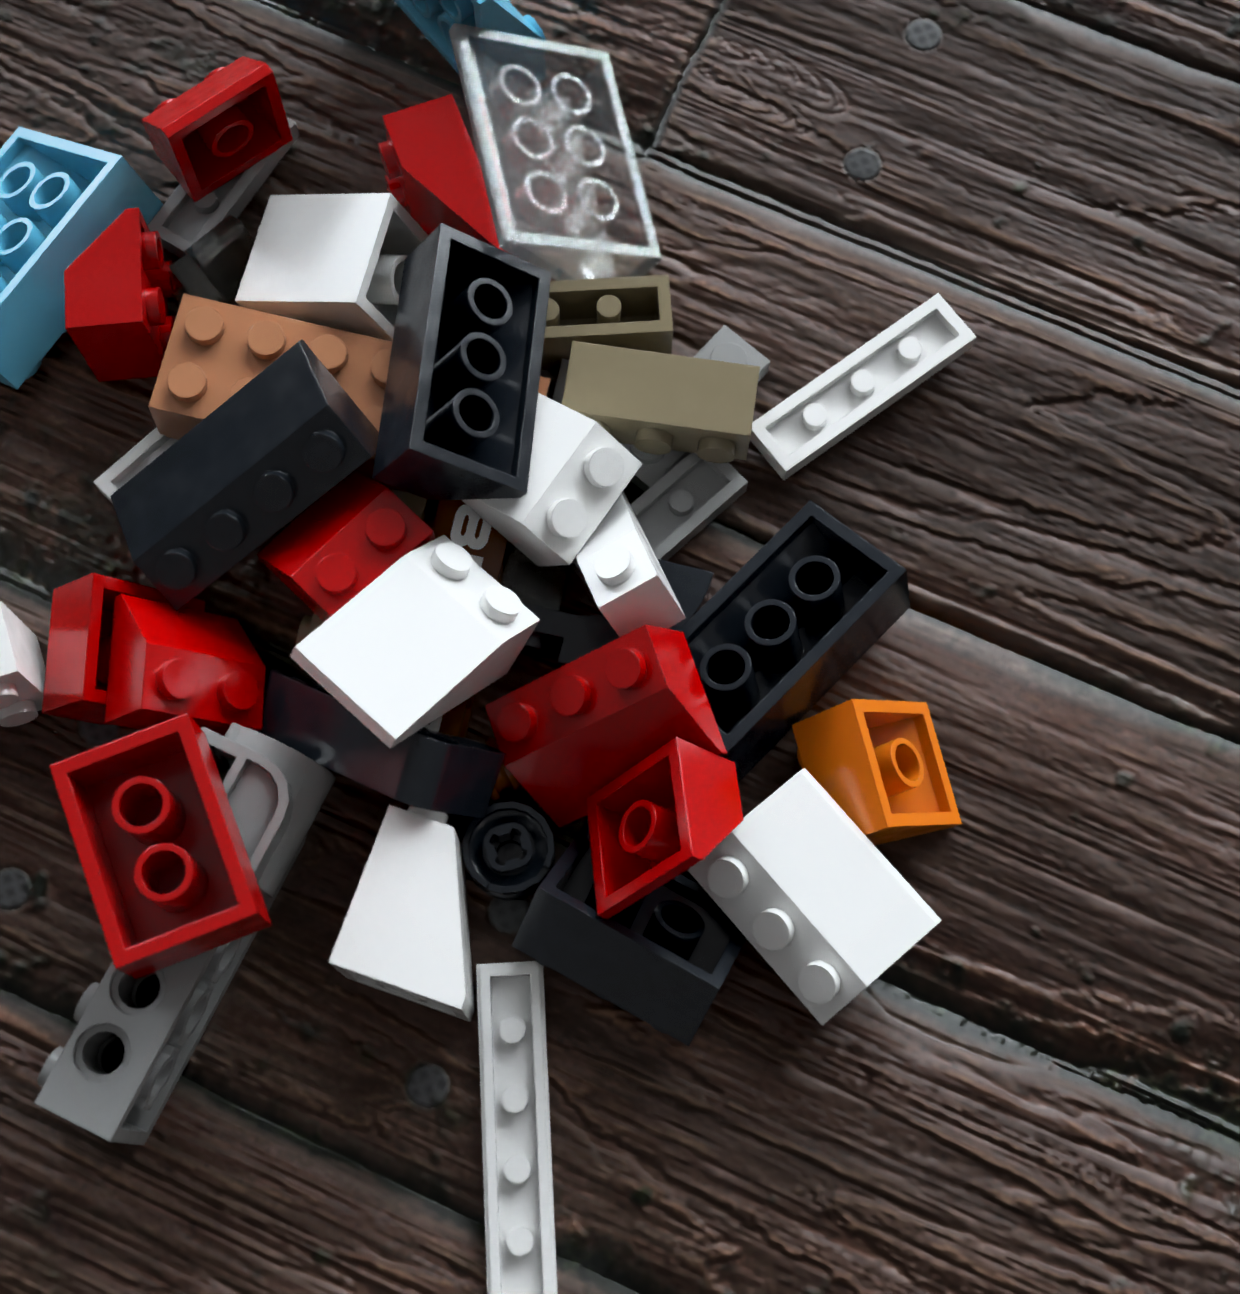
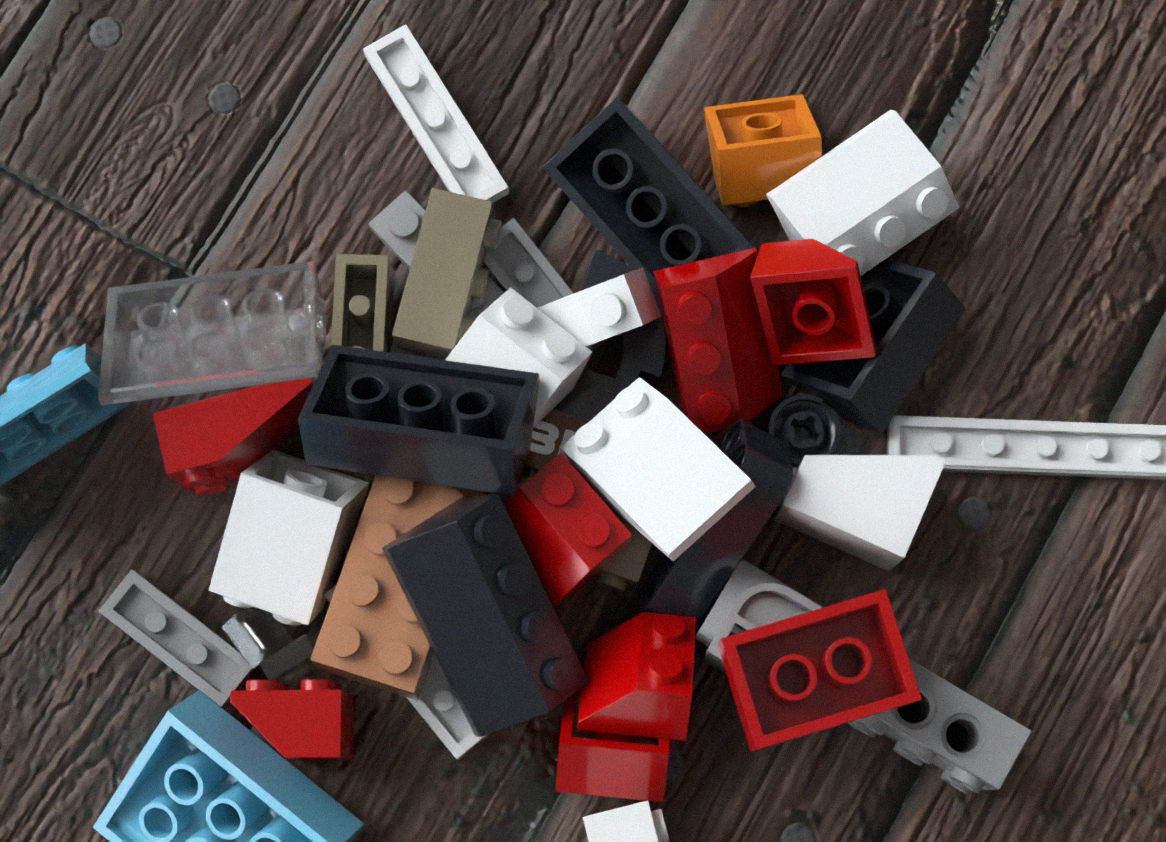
camera: 80 degrees left, 5 degrees up
red slope [141,56,293,203] -> none

